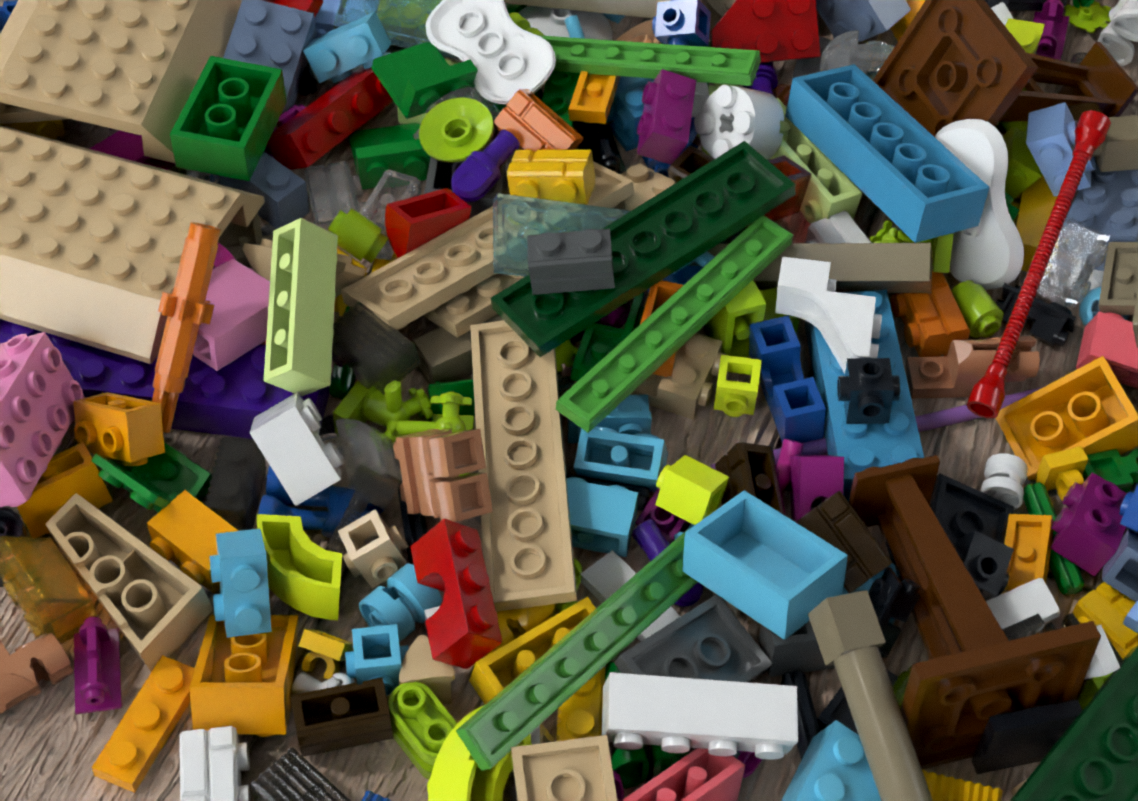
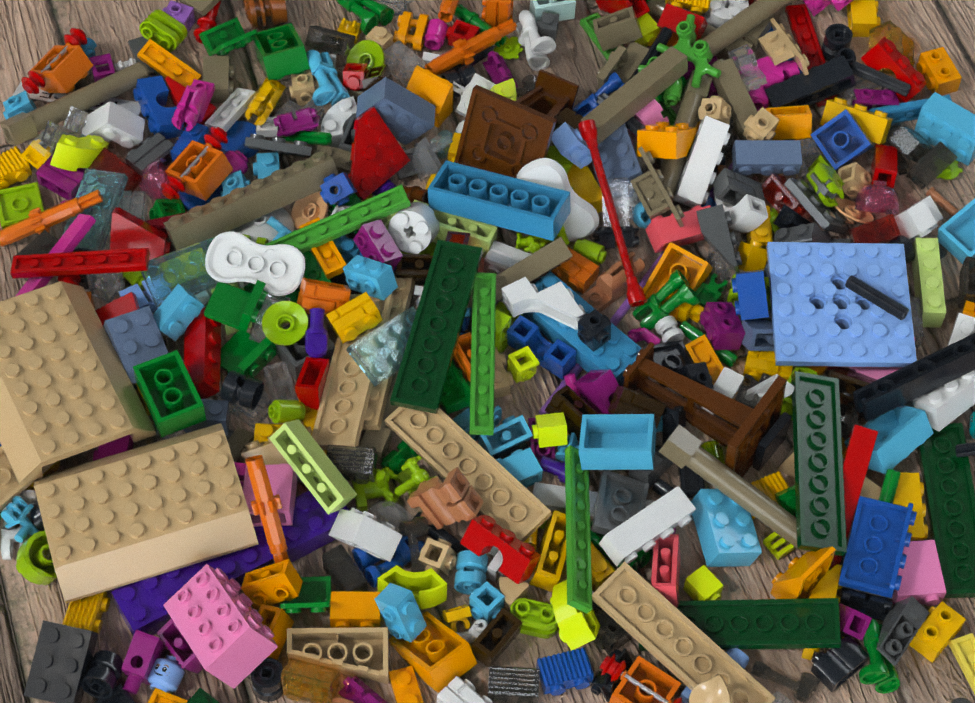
camera: 40 degrees left, 5 degrees up
dark grey brick [527,229,615,295] -> none
none -> black wheel [221,370,264,410]
none -> medium azure brick [343,255,398,301]
none -> dark pink arm [627,328,661,345]
none -> green piece [632,269,701,330]

